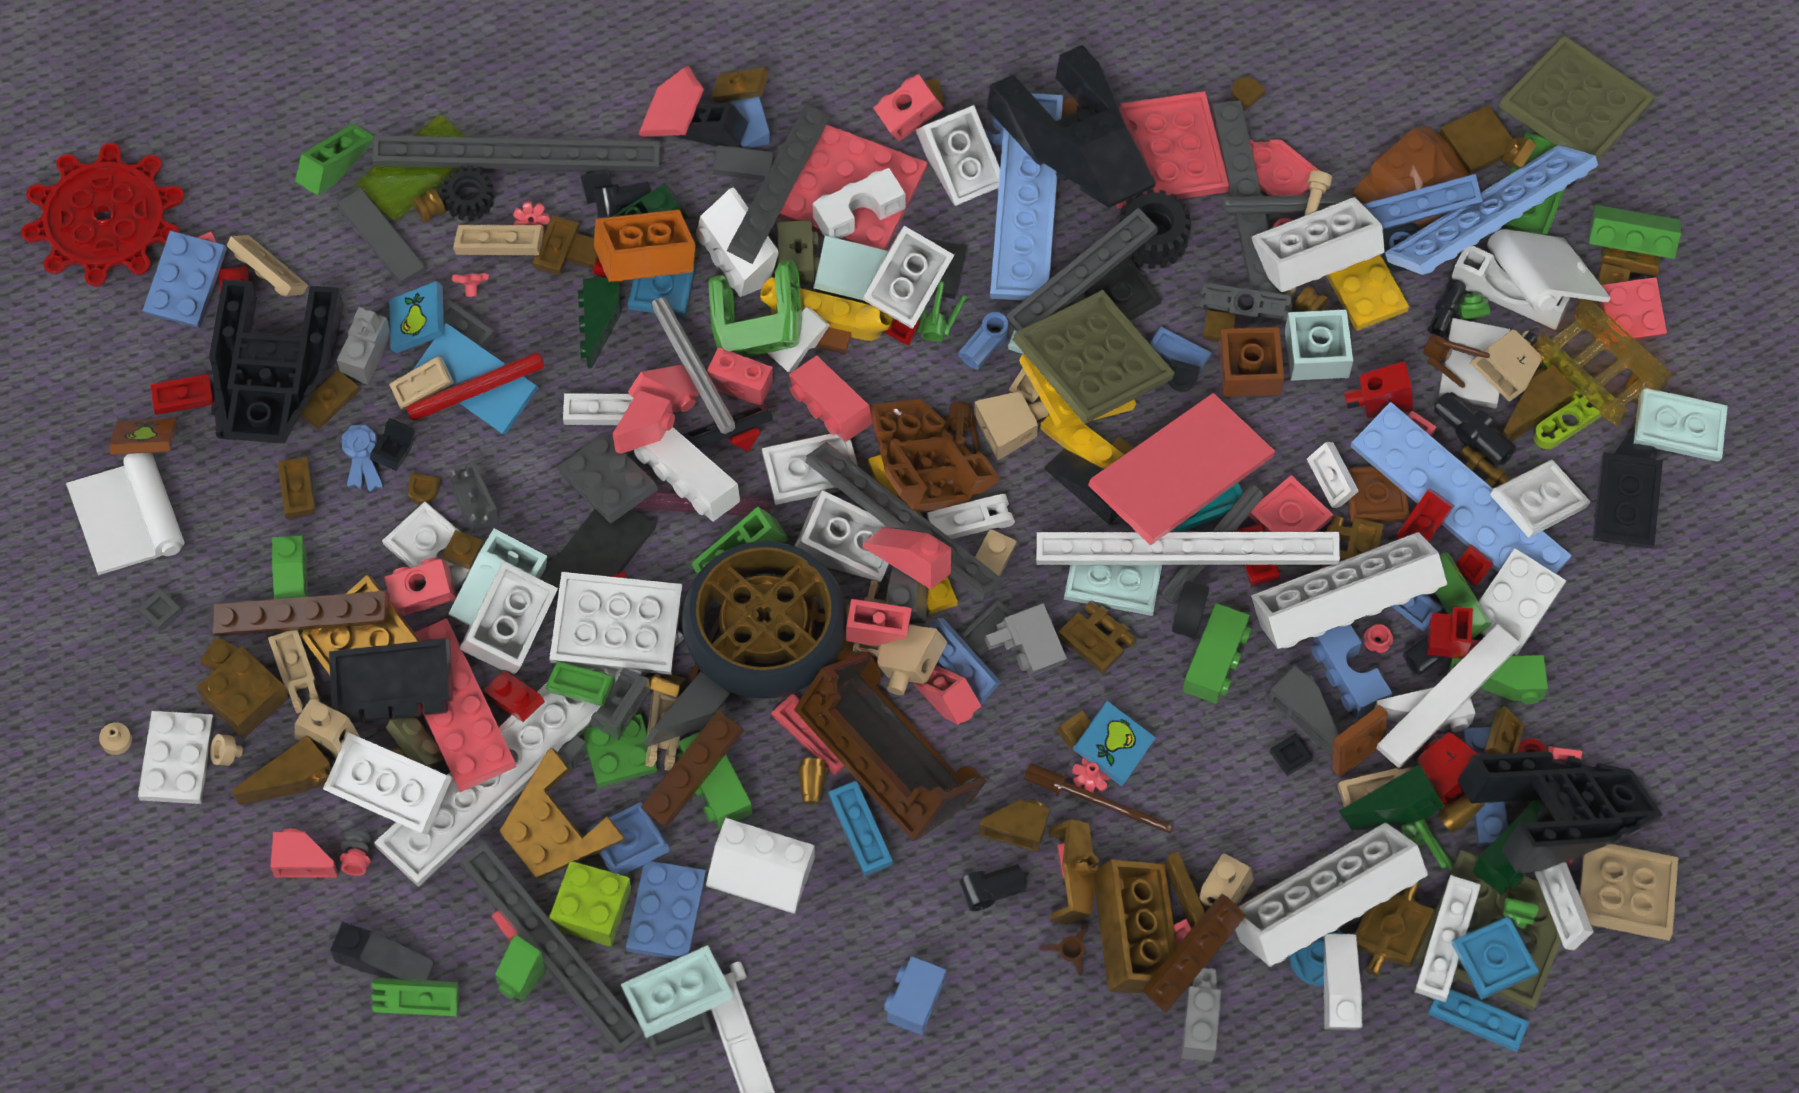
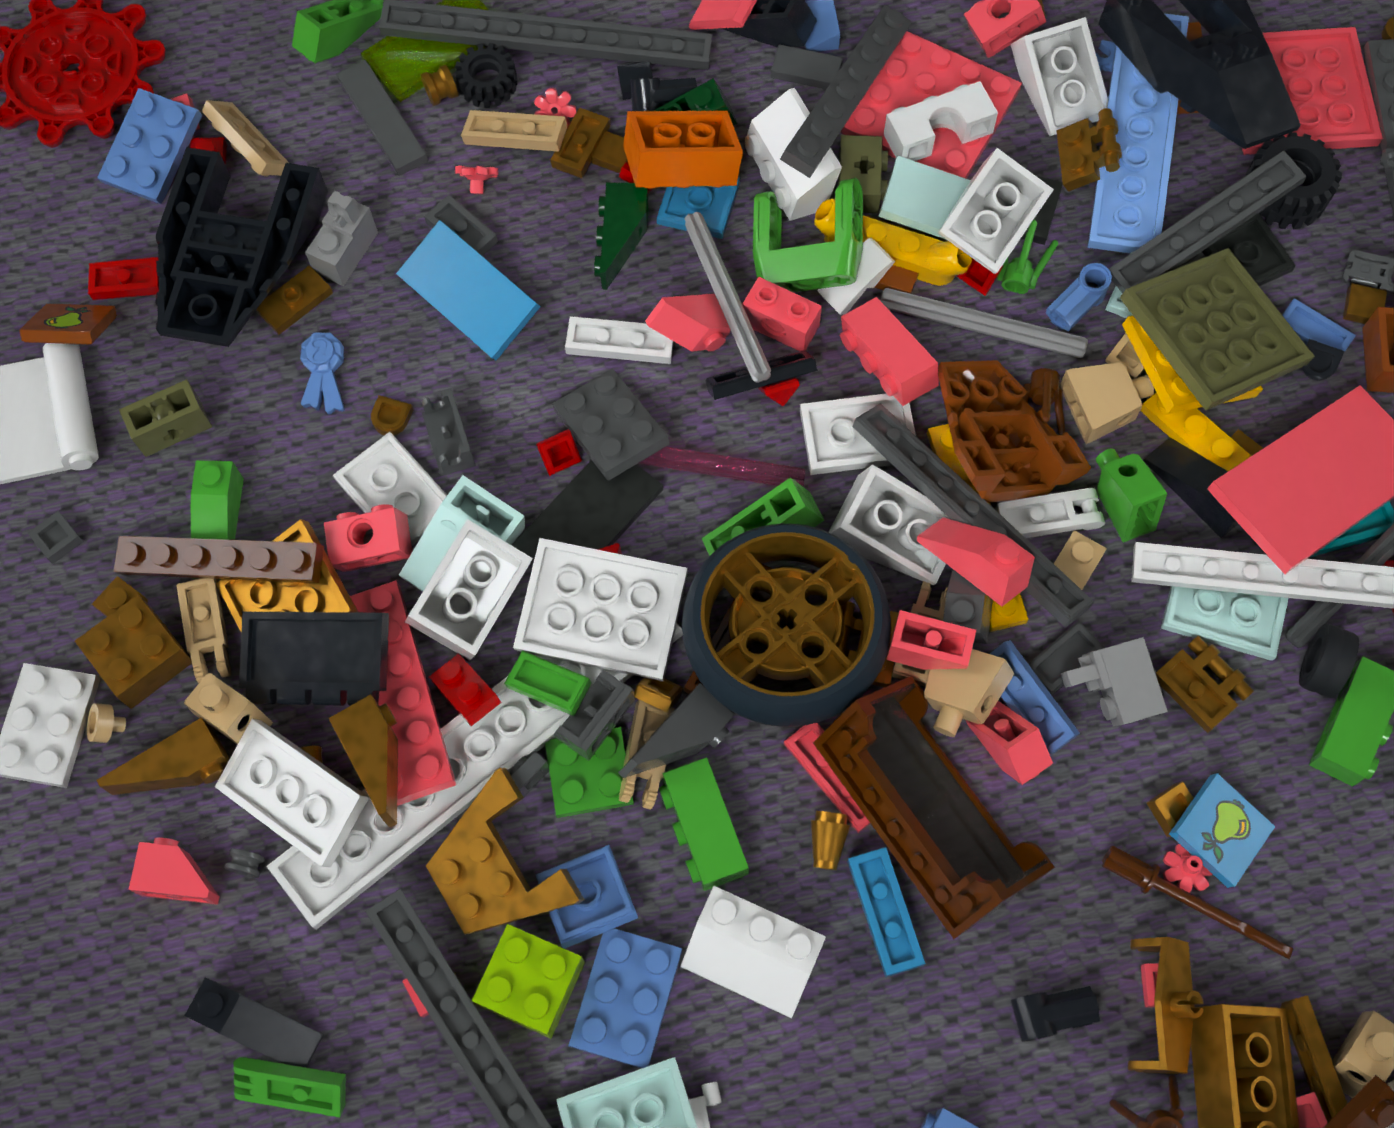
camera: 10 degrees right, 5 degrees up
pearl gold plate [277,457,316,519] -> none
coral plate [340,849,371,876] -> none
black bracket [370,418,415,471] -> none
olive plate [386,716,445,769] -> none
dark azure tile [389,281,444,354] -> none
tan plate [389,356,454,410] -> none
red axle [407,353,545,421] -> none
pearl gold plate [443,530,484,570] -> none
bright green slope [495,935,546,1002] -> none
coral slope [613,390,675,454] -> none
white brick [634,427,740,521] -> none
reddish brown plate [641,711,744,828] -> none
pearl gold slope [979,800,1050,852] -> none
none -> olive brick [119,379,212,457]
none -> pearl gold slope [329,694,398,828]
none -> red slope [536,429,582,476]
none -> light grey axle [880,288,1088,358]
none -> pearl gold plate [1056,108,1122,192]
none -> bright green torso [1096,449,1167,542]

